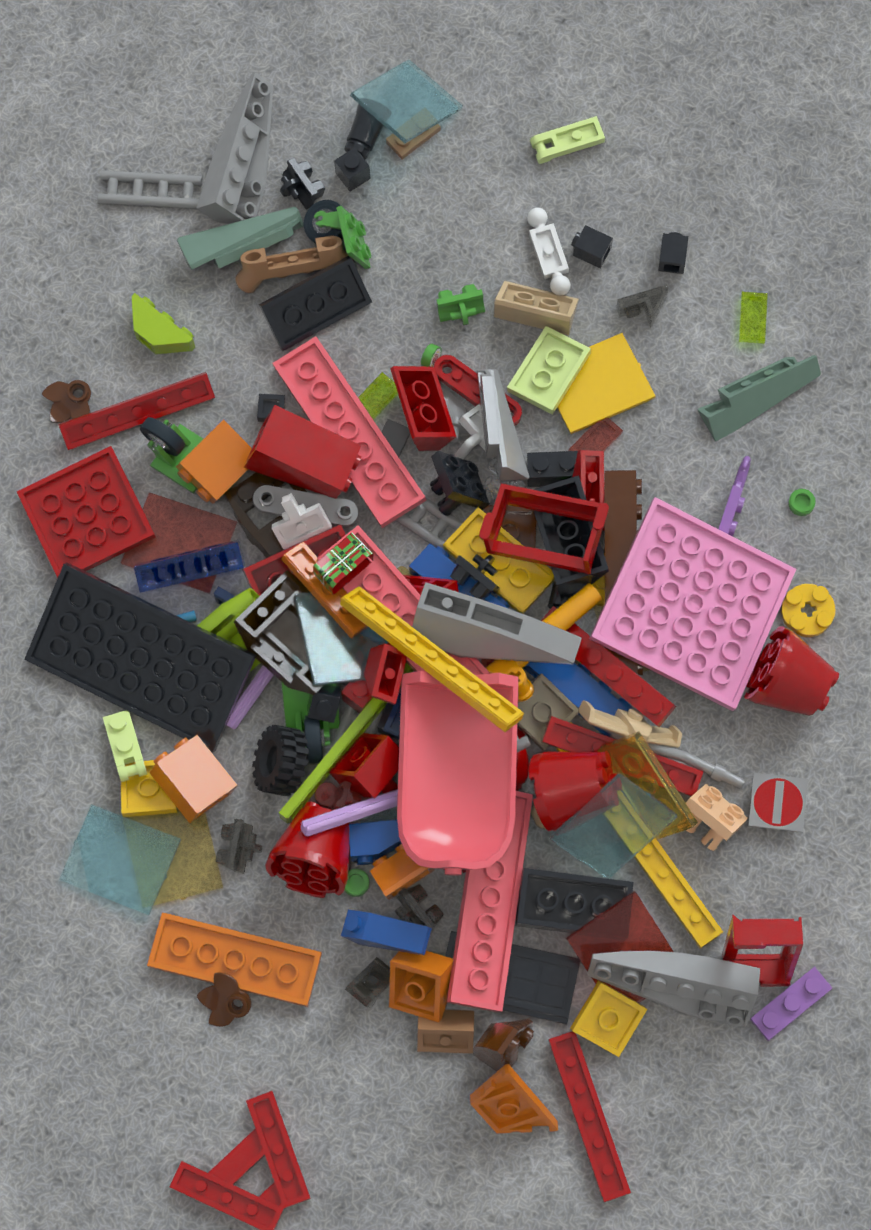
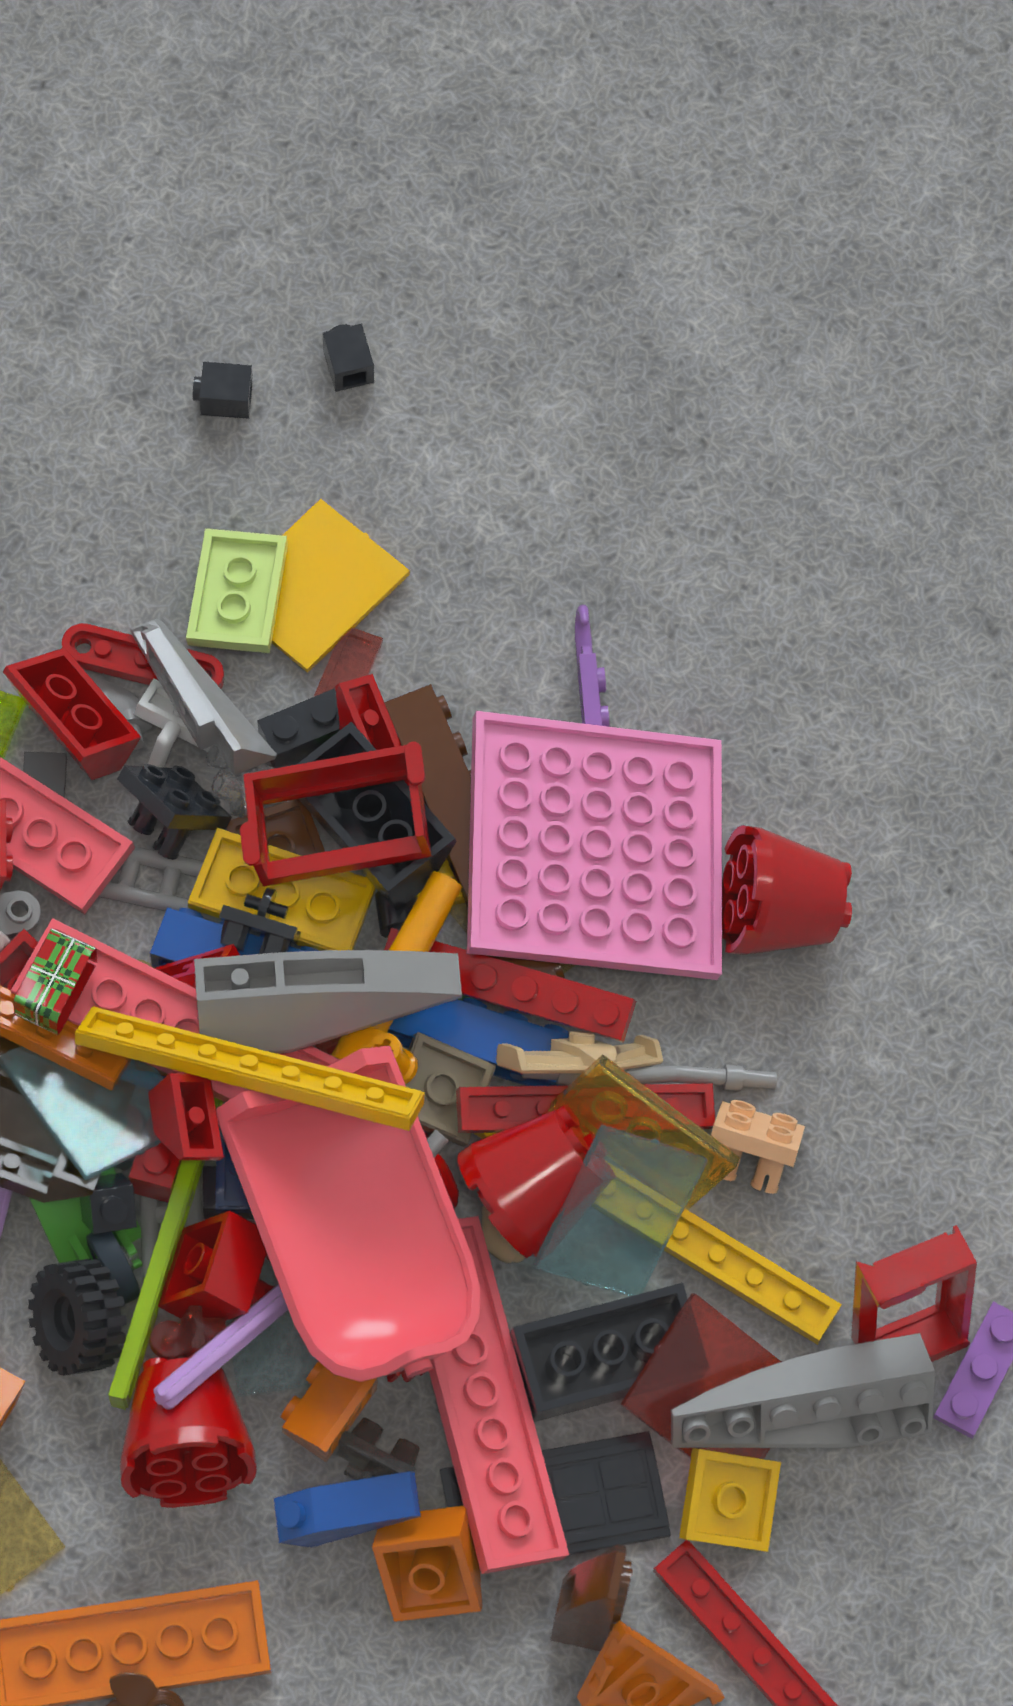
camera: 30 degrees left, 5 degrees down
clear smoke hips [216,819,263,874] -> none
bright green tile [344,869,370,897] -> none
clear smoke slope [345,957,390,1008] -> none
blue slope [349,820,402,865] -> none
medium nougat panel [417,1010,474,1053] -> none
bright green tile [421,343,442,367] -> none
bright green hips [436,284,485,326] -> none
tan slope [494,281,579,335] -> none
white plate [527,208,571,296] -> none
yellowish green plate [530,116,605,164] -> none
clear smoke slope [616,285,668,328] -> none
sand green wedge [697,355,821,441] -> none
clear neon green tile [739,291,768,344] -> none
piece [748,773,808,833] -> none
yellow plate [781,584,836,637] -> none
bright green tile [788,489,816,516] -> none

